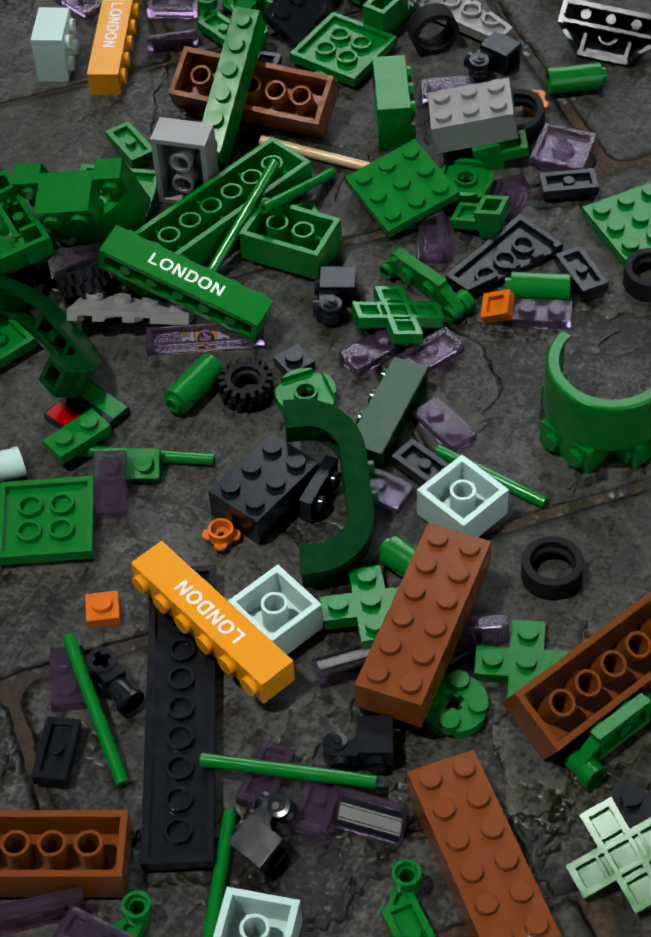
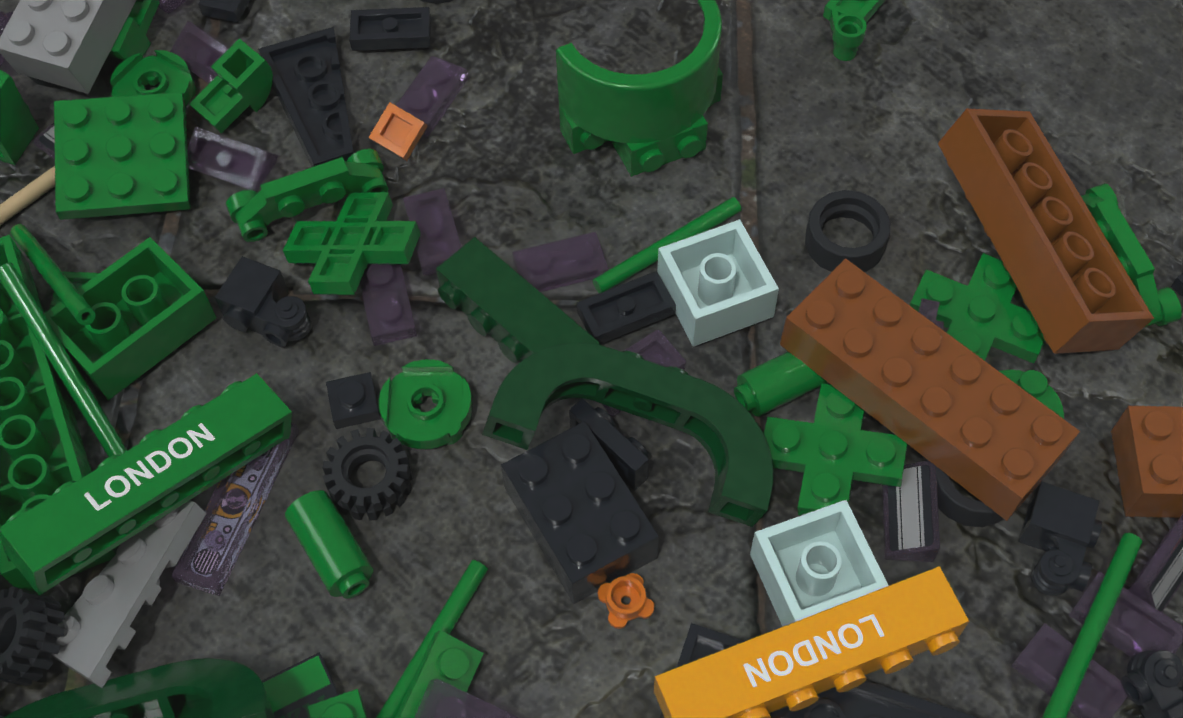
camera: 70 degrees left, 10 degrees up
green brick [505,271,570,303] -> none

